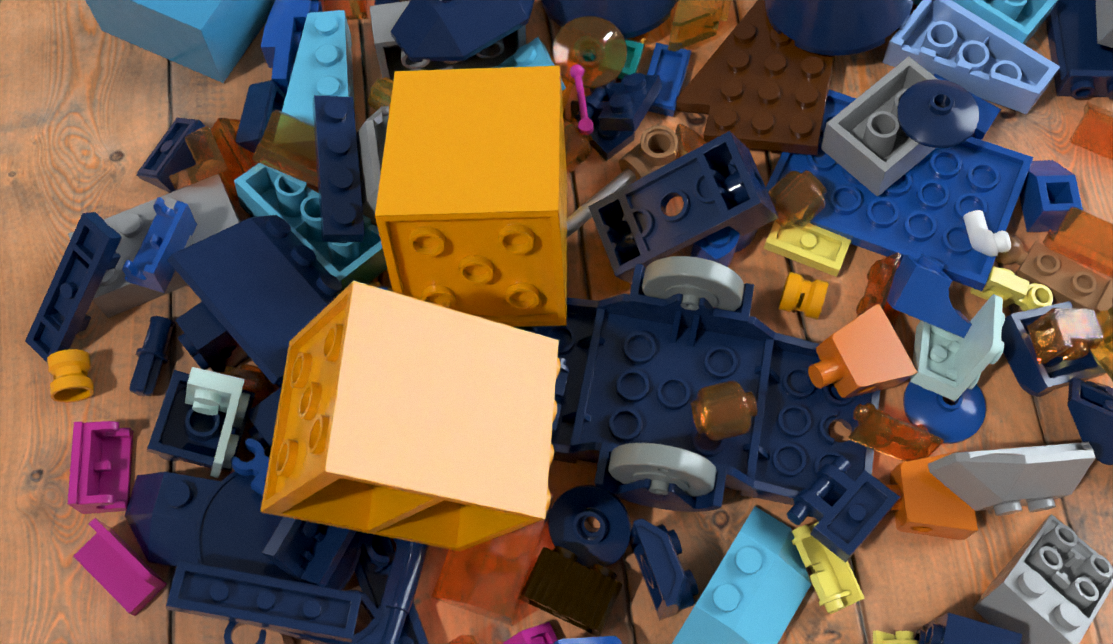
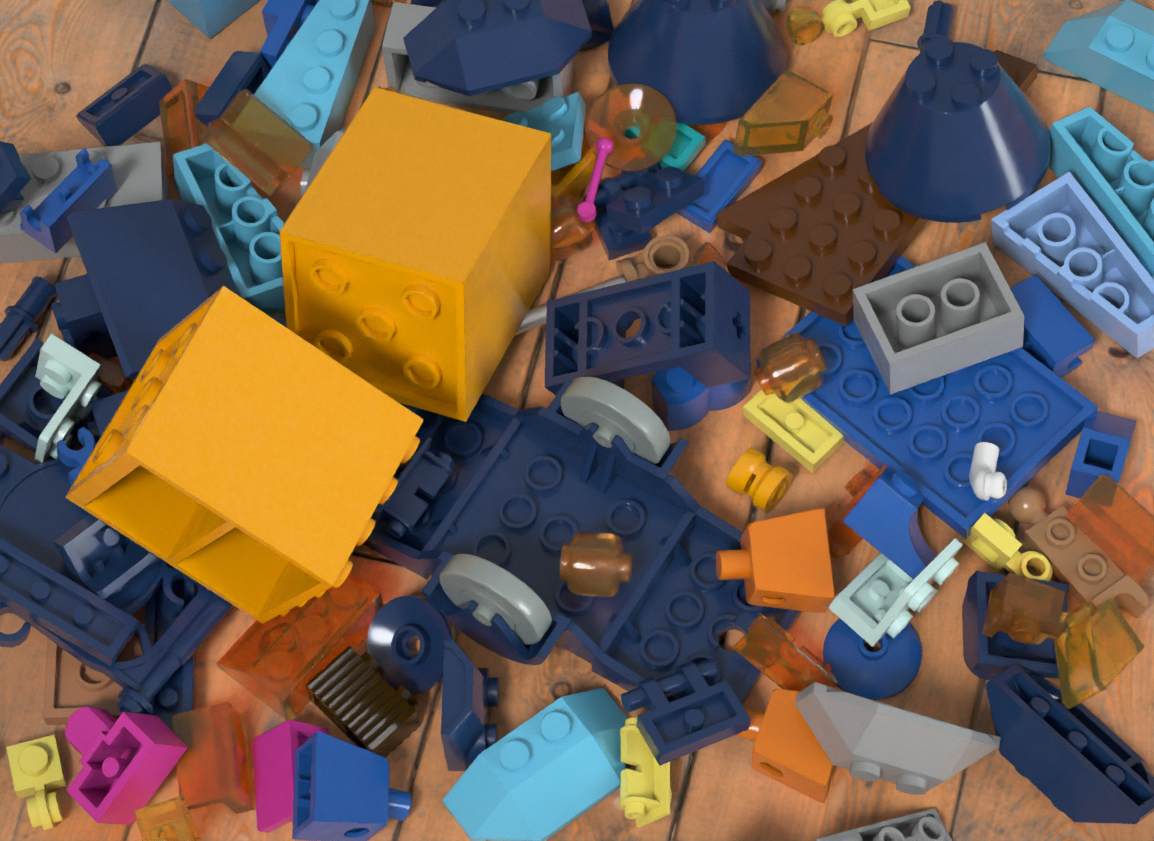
camera: 25 degrees right, 5 degrees down
clear orange panel [169,126,228,190] -> none
dark blue plate [312,95,365,242] -> none
dark blue dish [897,79,979,148] -> none

